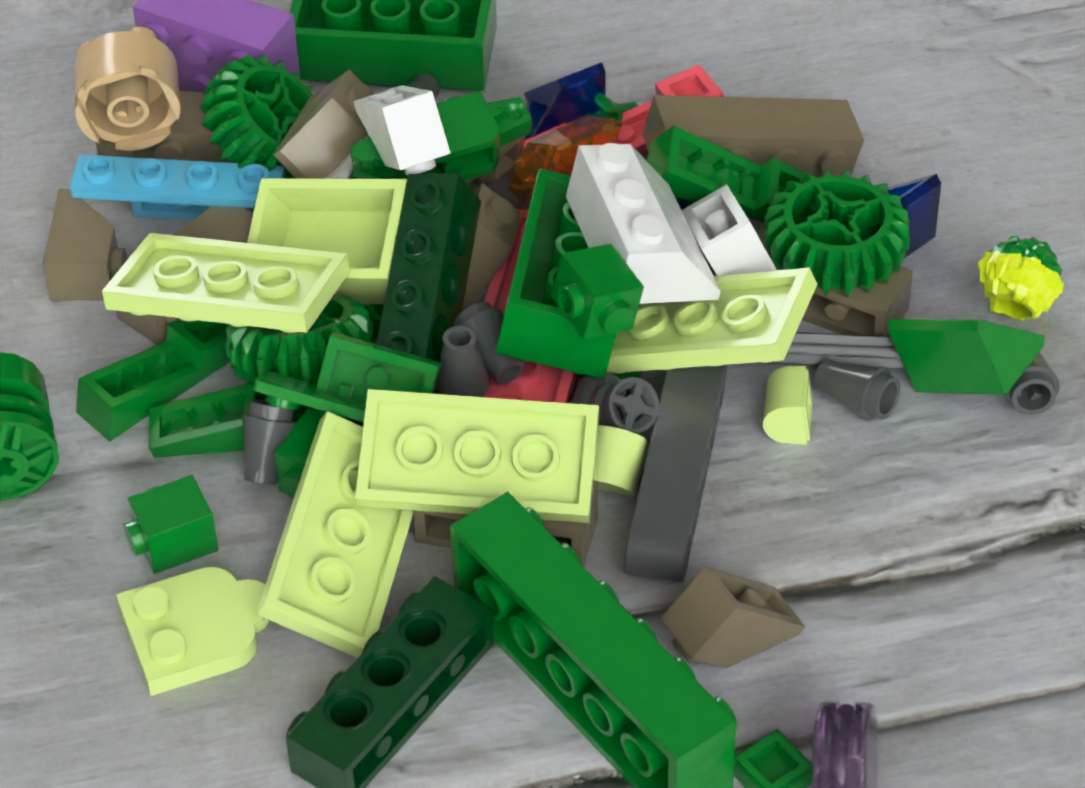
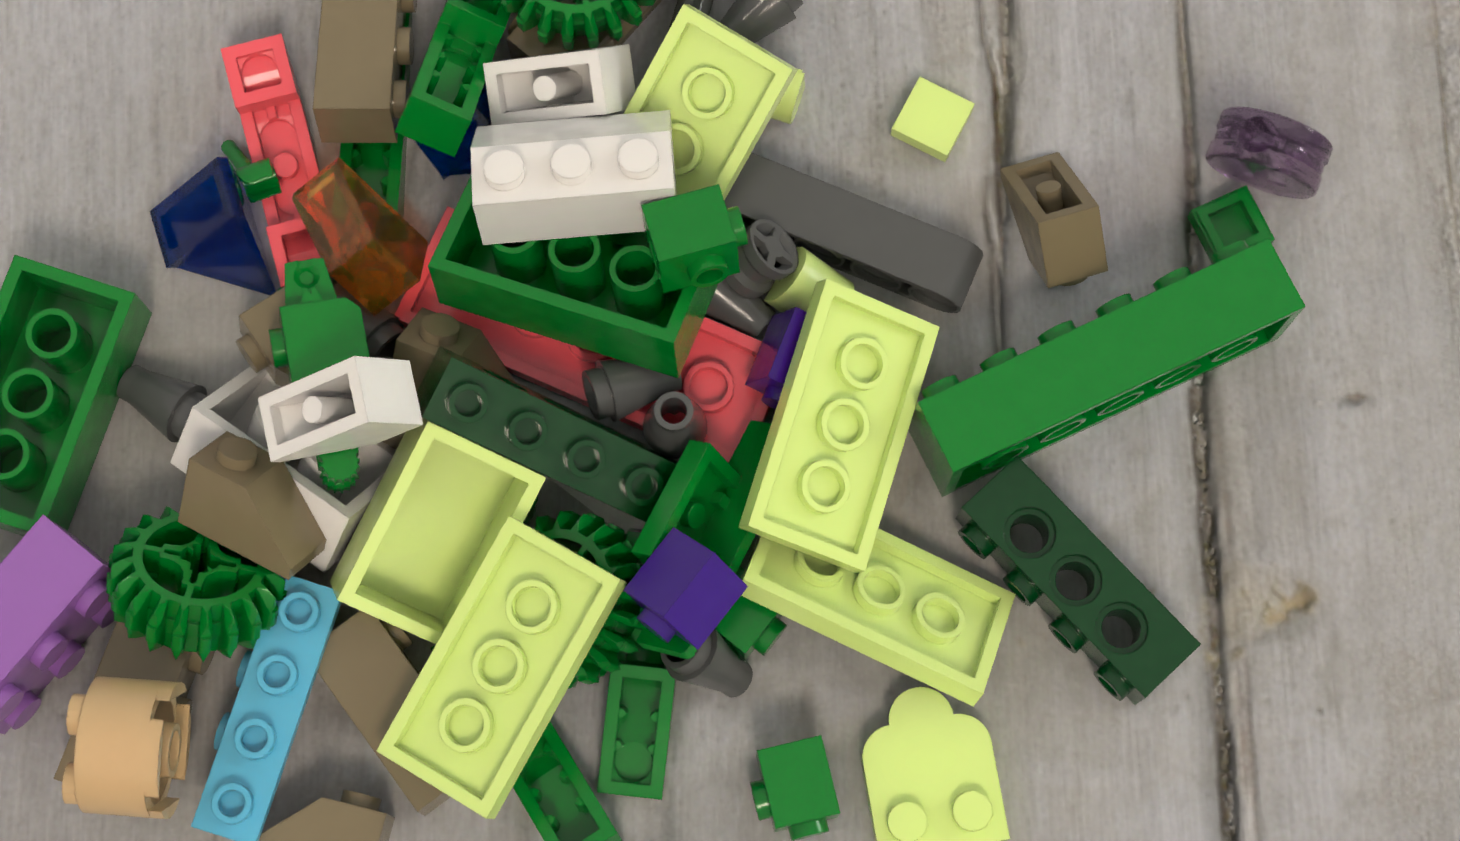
camera: 80 degrees left, 30 degrees up
none -> dark purple brick [623,527,748,650]
none -> yellowish green tile [890,77,975,162]

